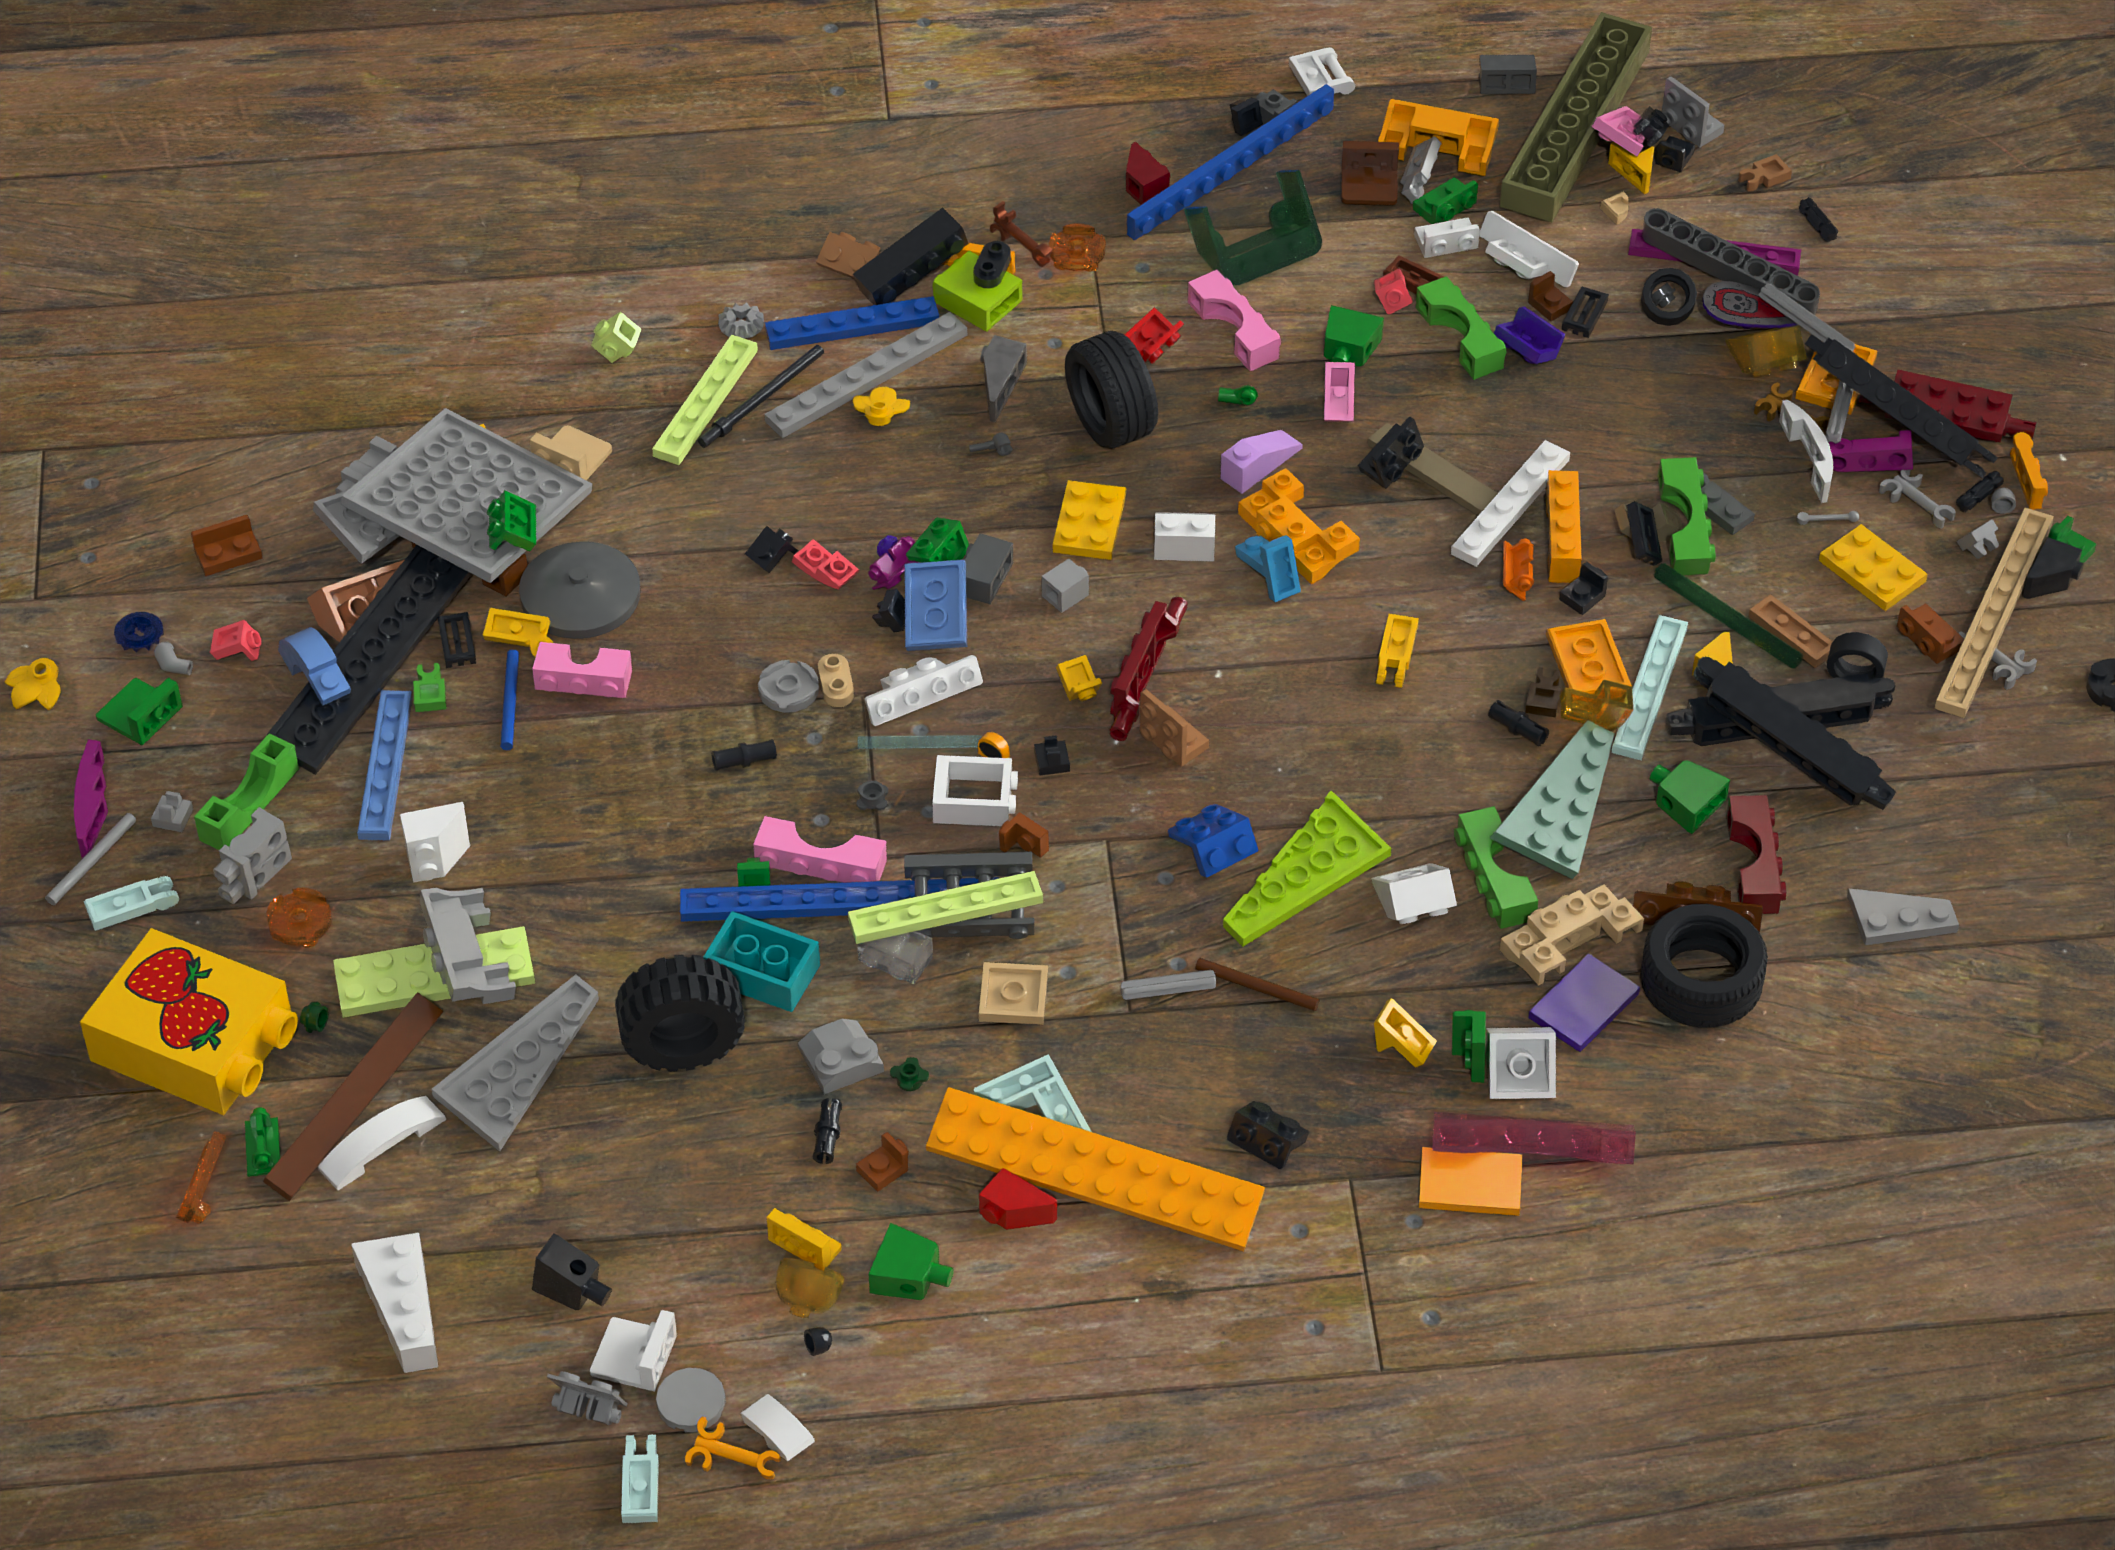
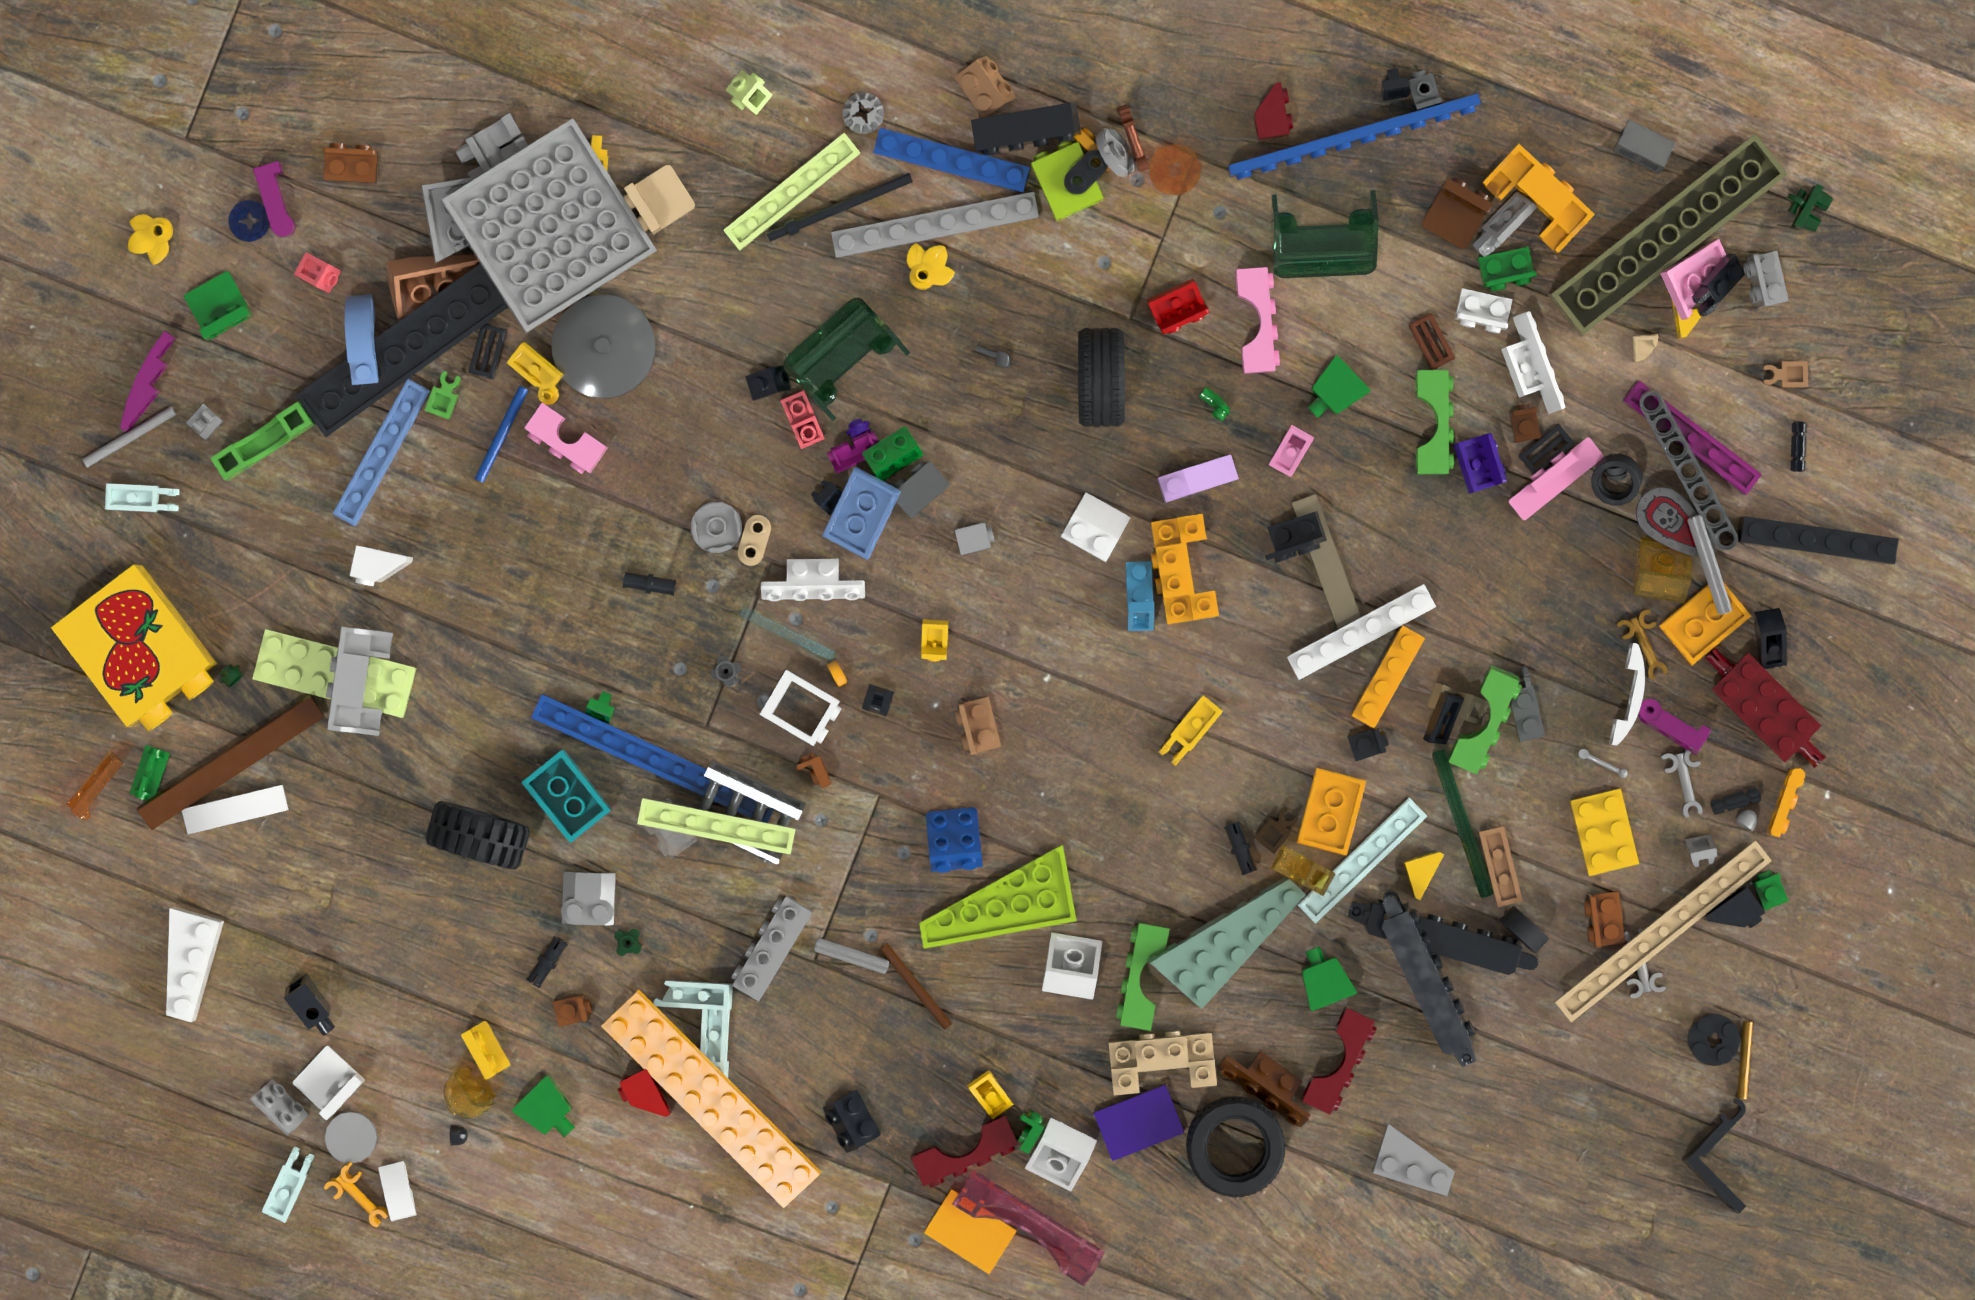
camera: 30 degrees right, 40 degrees up
light grey arm [154,642,193,676] -> none
light grey hips [213,807,292,904] -> none
clear orange plate [266,888,332,948] -> none
light grey wing [431,974,599,1151] -> none
green bracket [487,490,536,552] -> none
bright pink arch [753,816,887,883] -> none
tan plate [979,962,1048,1025] -> none
flat silver slope [980,335,1027,422] -> none
yellow plate [1053,480,1126,560] -> none
dark red plate [1110,597,1188,741] -> none
white plate [1289,47,1355,96] -> none
coral bracket [1374,268,1413,314] -> none
orange hinge [1503,538,1534,601] -> none
black bracket [1655,136,1695,173] -> none
black hinge [1805,334,1998,478] -> none
light grey axle [1825,381,1854,444] -> none
none -> magenta leg [253,161,296,238]
none -> light grey brick [731,896,813,1001]
none -> clear green windscreen [783,298,910,422]
none -> dark red arch [911,1114,1018,1188]
none -> light grey tile [1096,128,1135,177]
none -> bright pink bracket [1508,437,1604,520]
none -> black arch [1737,516,1899,565]
none -> black slope [1754,608,1787,669]
none -> dark green hips [1786,184,1833,233]

